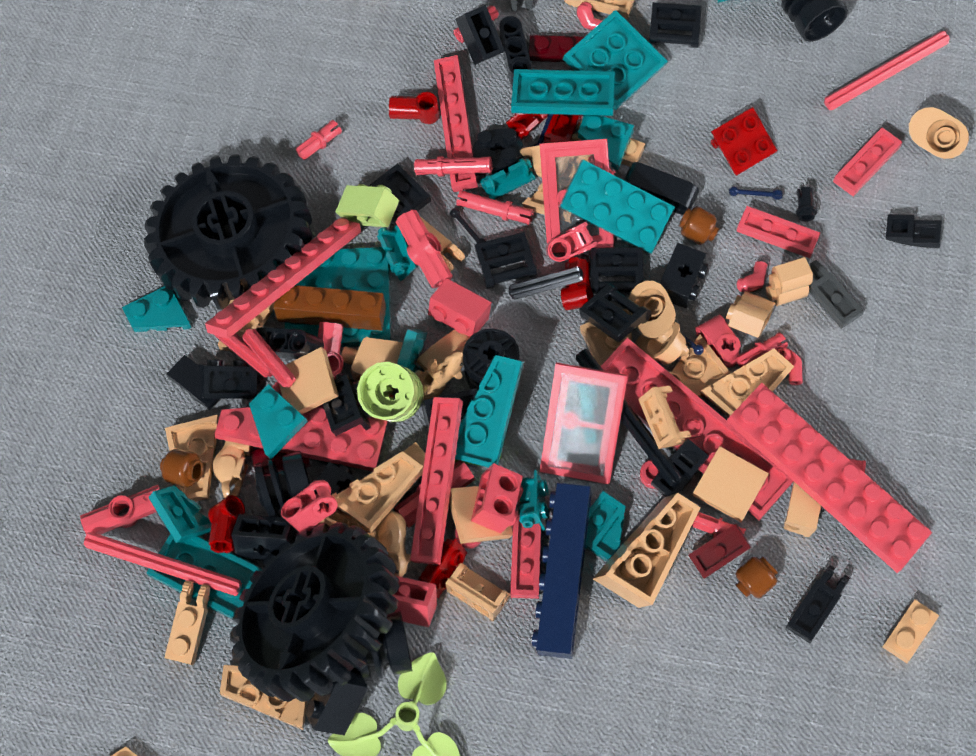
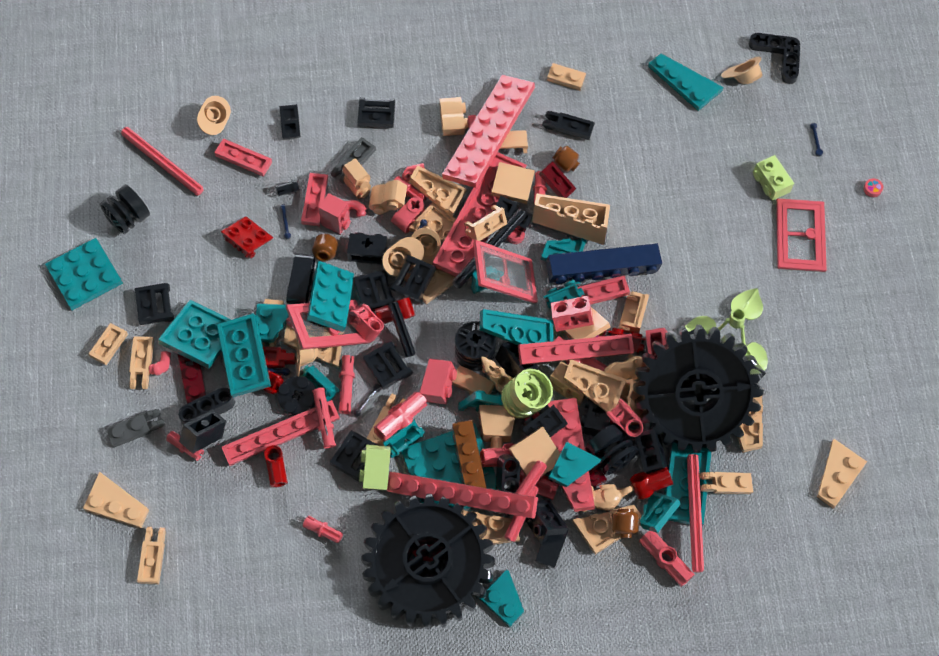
camera: 115 degrees left, 0 degrees up
none -> coral brick [319,193,351,235]
none -> black plate [357,97,396,128]
none -> light nougat brick [439,97,468,136]

